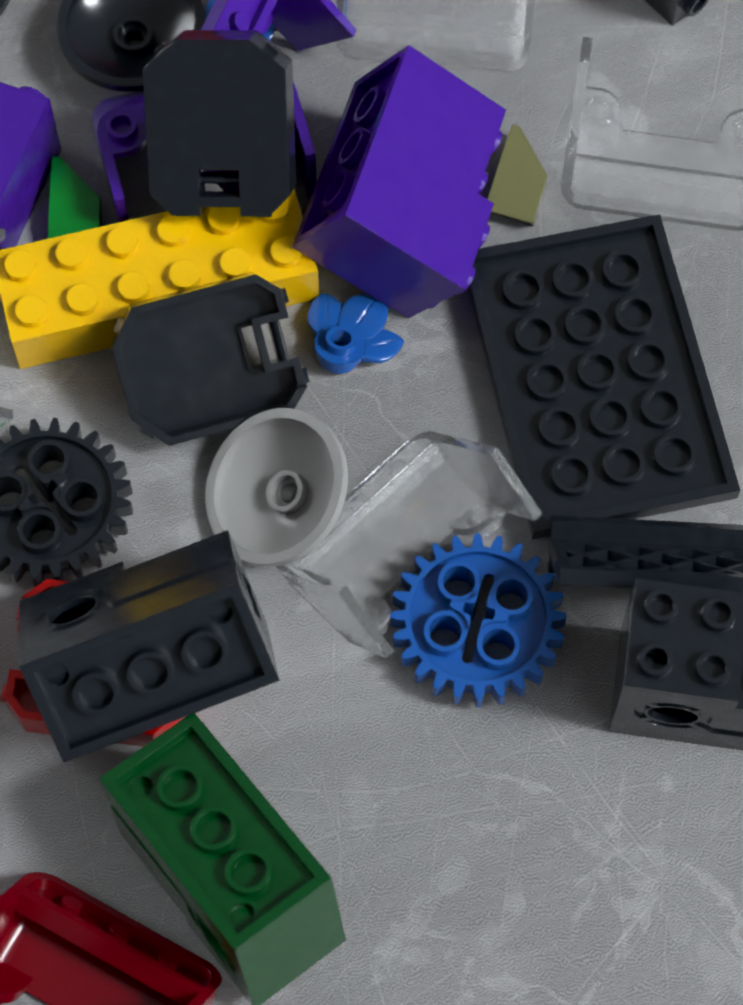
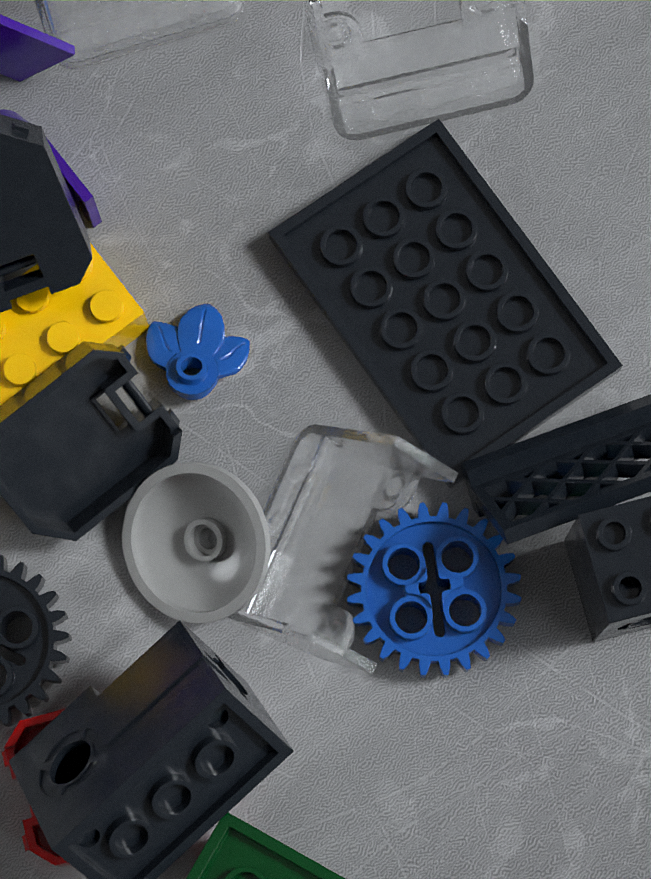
camera: 20 degrees left, 10 degrees up
dark purple piece [292,45,506,319] -> none
olive slope [488,124,548,226] -> none

